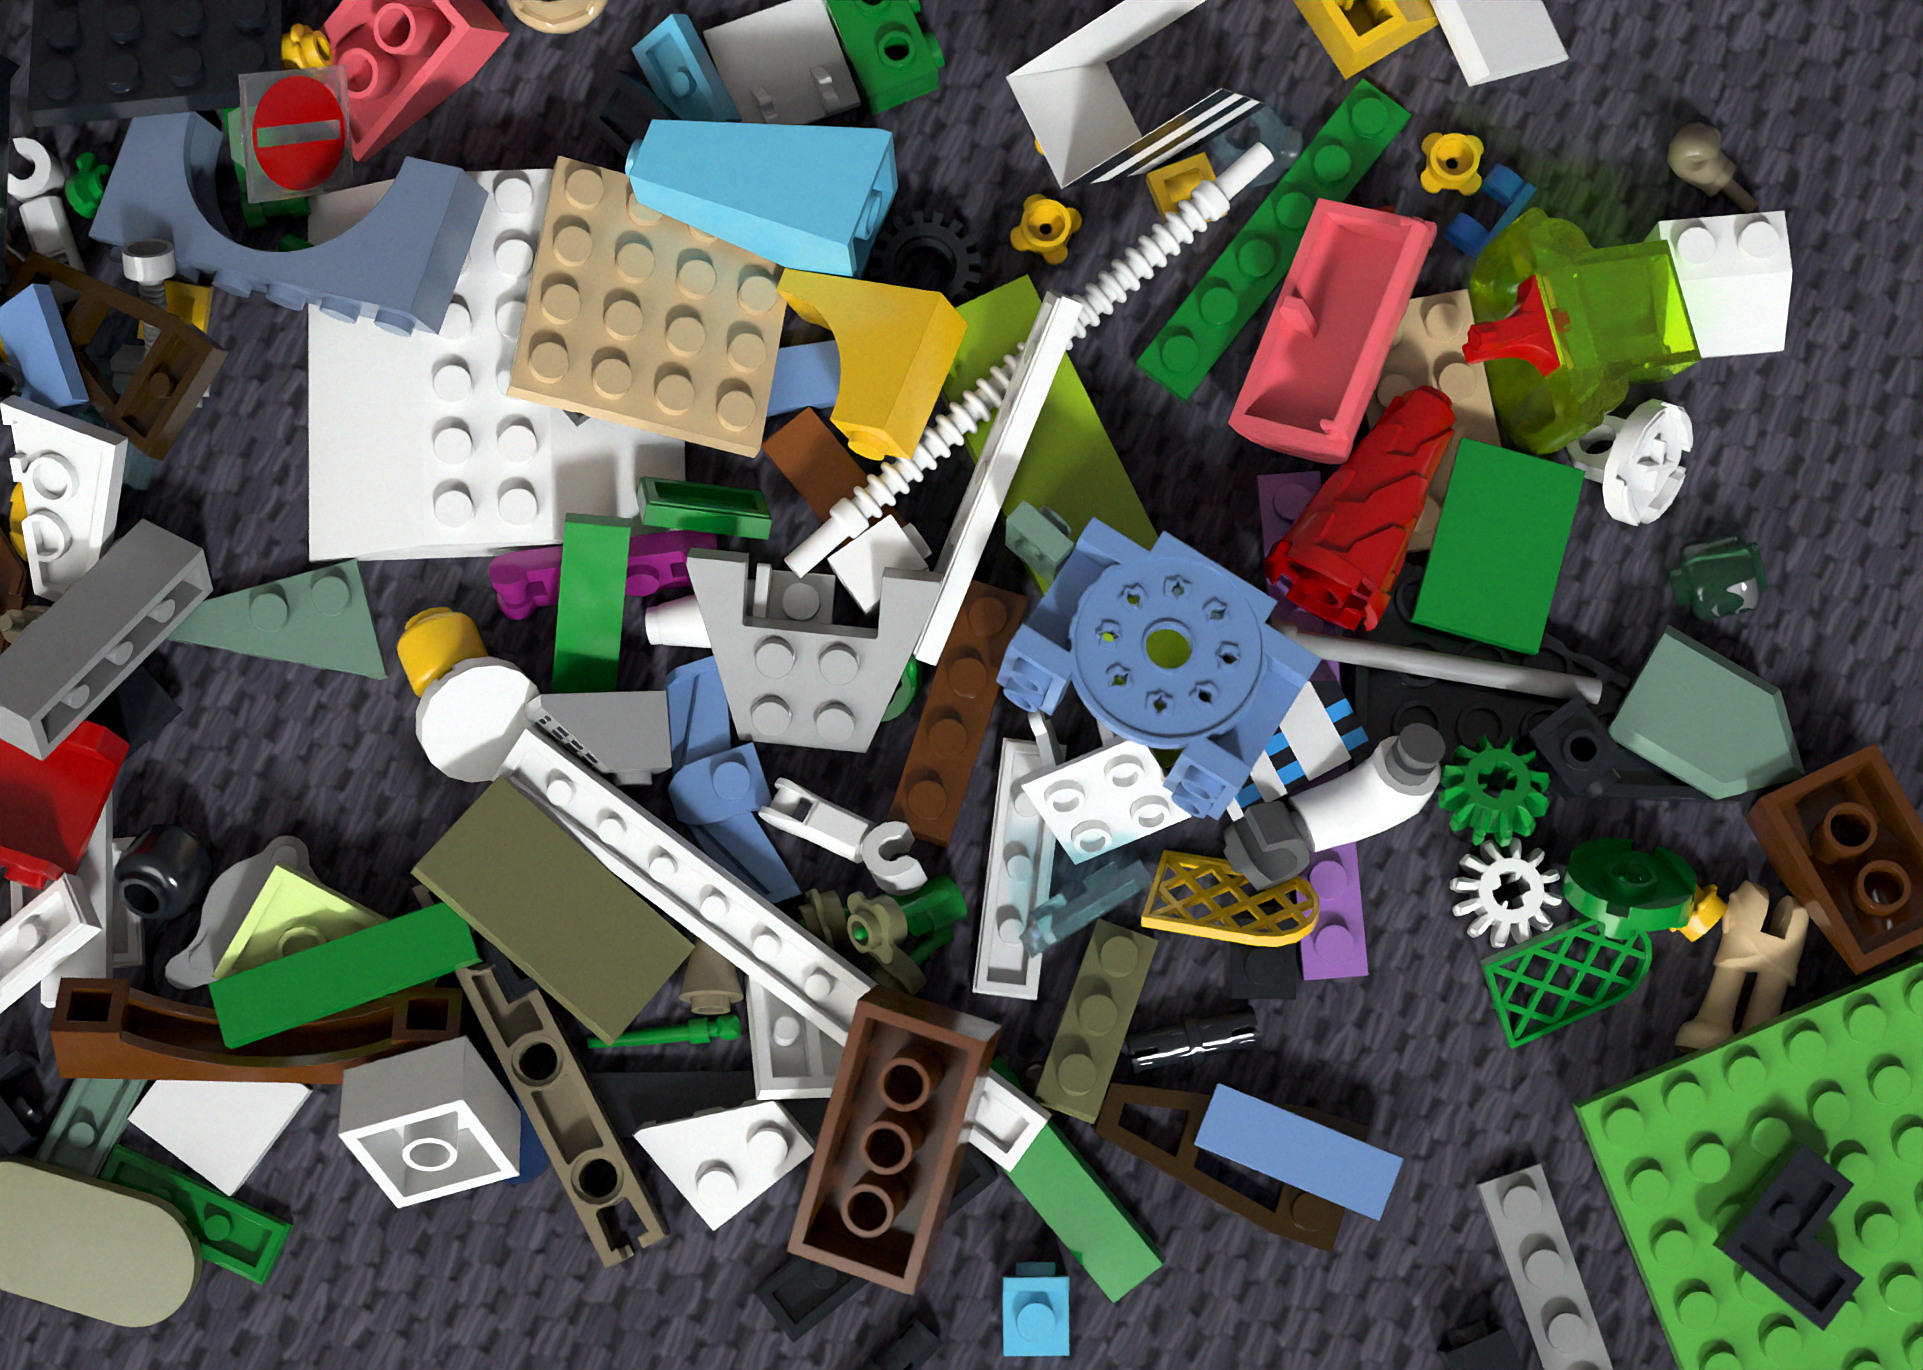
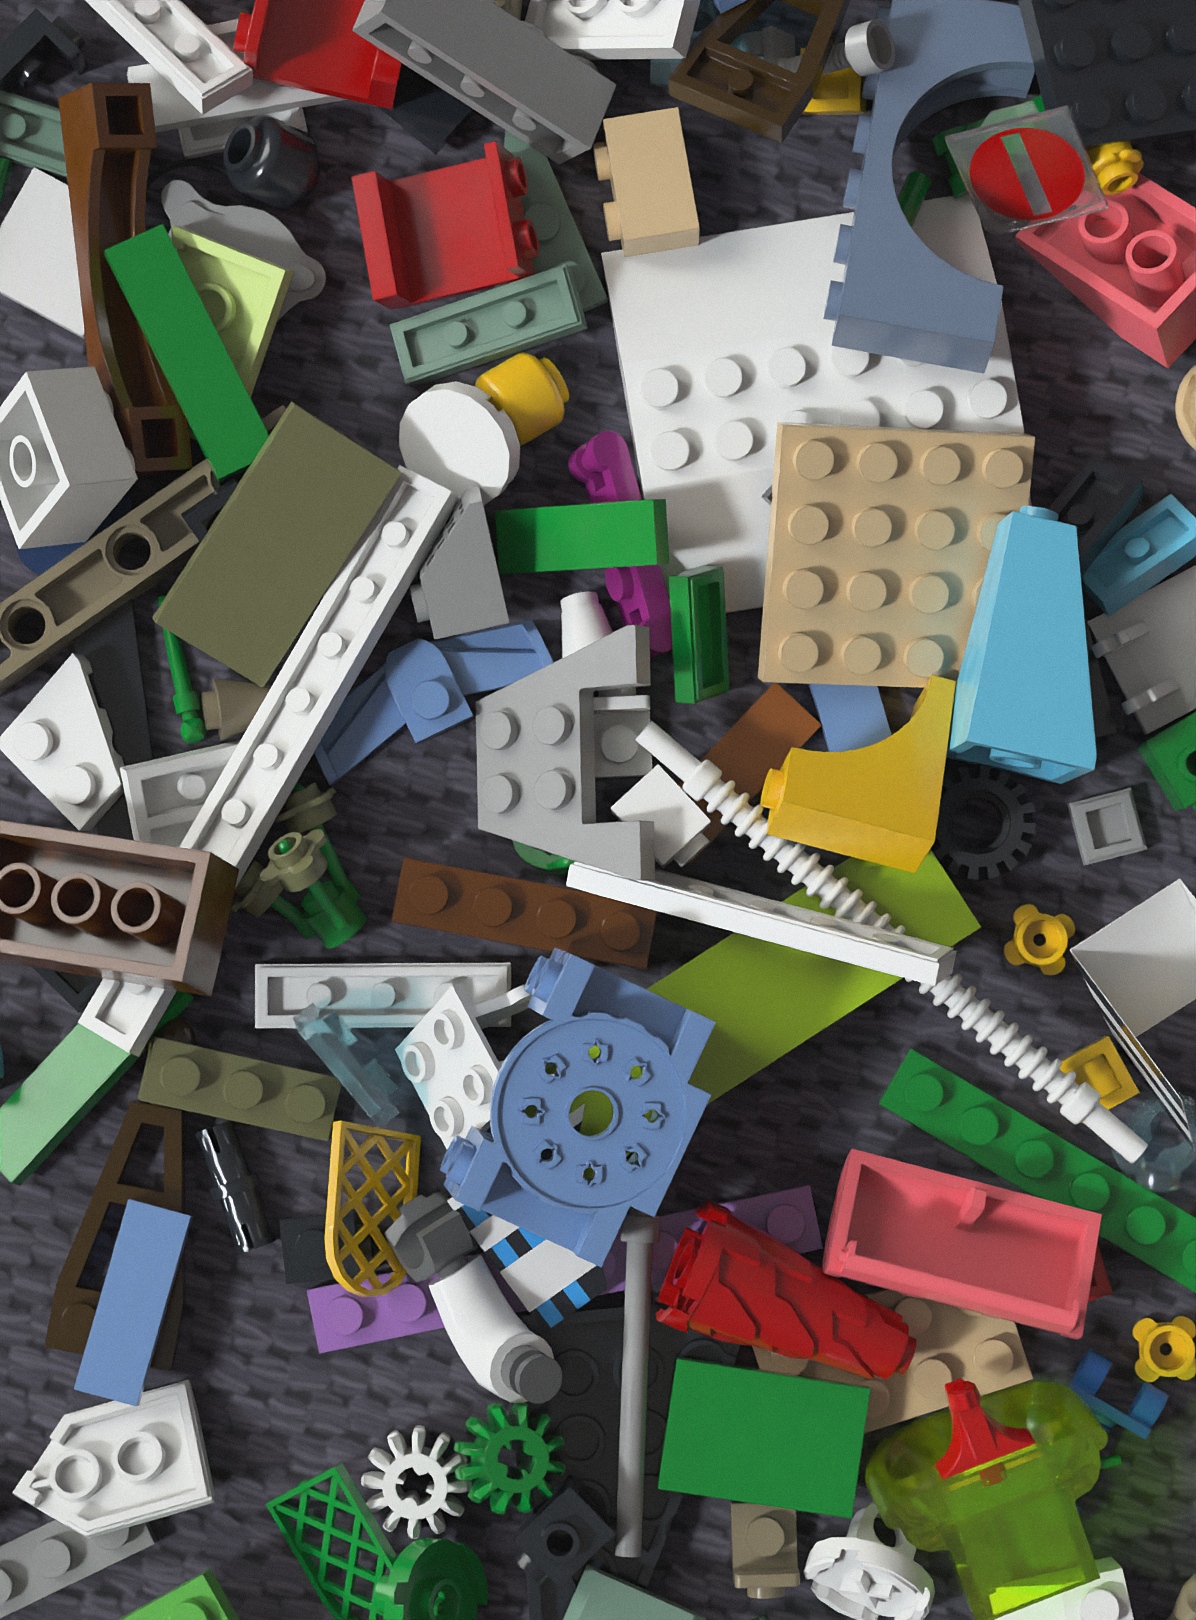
camera: 80 degrees right, 5 degrees up
white piece [758,777,927,896] -> none
sand green plate [1005,499,1074,585] -> none
none -> white tile [12,1380,215,1539]
none -> red panel [351,141,539,310]
none -> sand green tile [390,264,588,388]
none -> tan piece [593,107,700,257]
none -> dark tan bracket [730,1501,800,1599]
none -> light grey tile [1067,788,1147,866]

